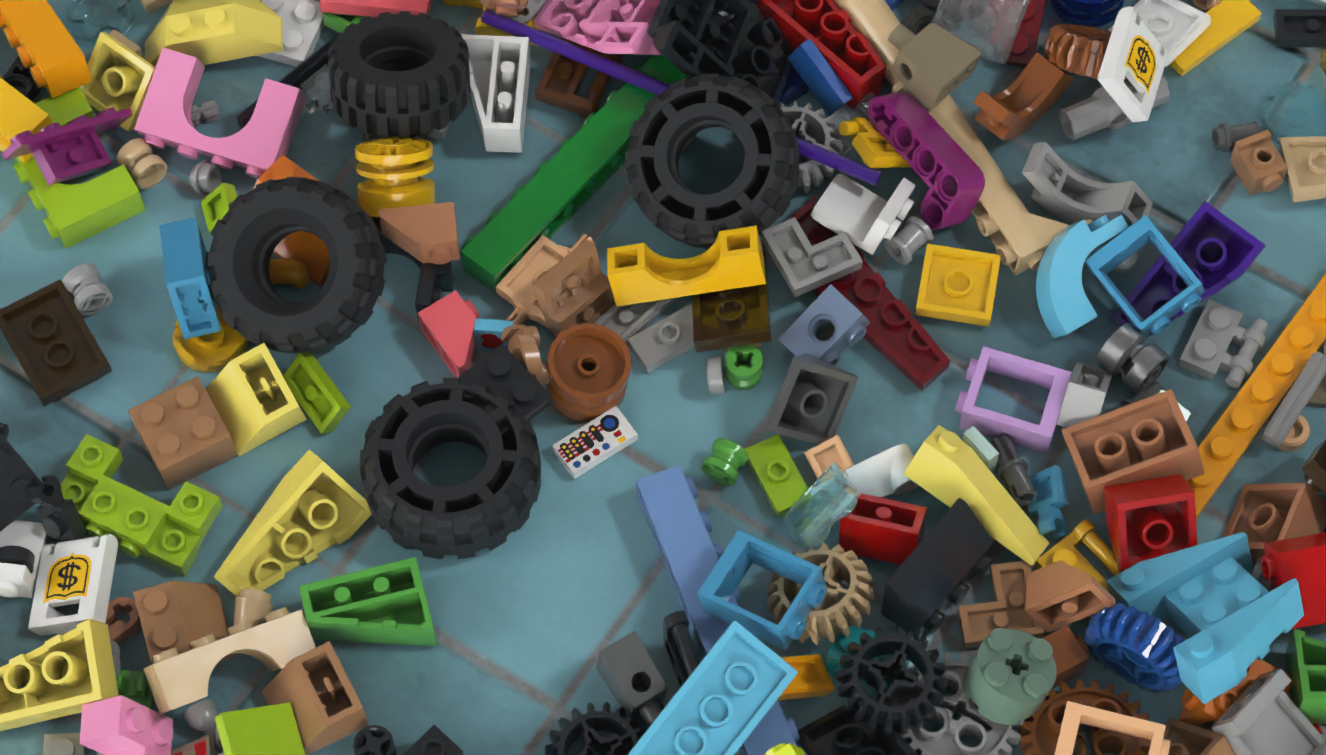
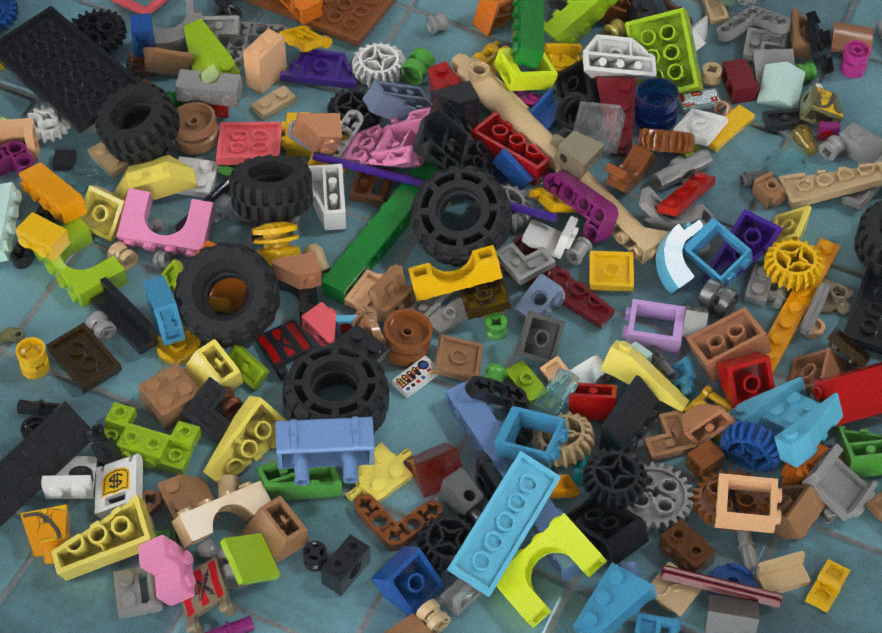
camera: 10 degrees left, 10 degrees down
magenta bracket [1,107,133,185] -> none
light grey tile [706,356,726,395] -> none
sand green brick [963,628,1057,725] -> none
white container [1097,6,1168,122] -> none
none -> black fence [91,277,159,355]
none -> black plate [181,377,231,442]
none -> copper wheel [216,386,244,419]
none -> flag [254,319,314,381]
none -> medium blue piece [276,416,374,486]
none -> tan cone [303,243,331,276]
none -> light yellow plate [346,442,413,504]
none -> dark orange beam [354,494,443,551]
none -> clear red slope [404,442,464,498]
none -> medium nougat plate [433,334,484,381]
none -> black beam [465,376,533,446]
none -> red plate [657,172,715,217]
none -> yellow gear [763,237,824,292]
none -> light yellow slope [772,205,812,243]

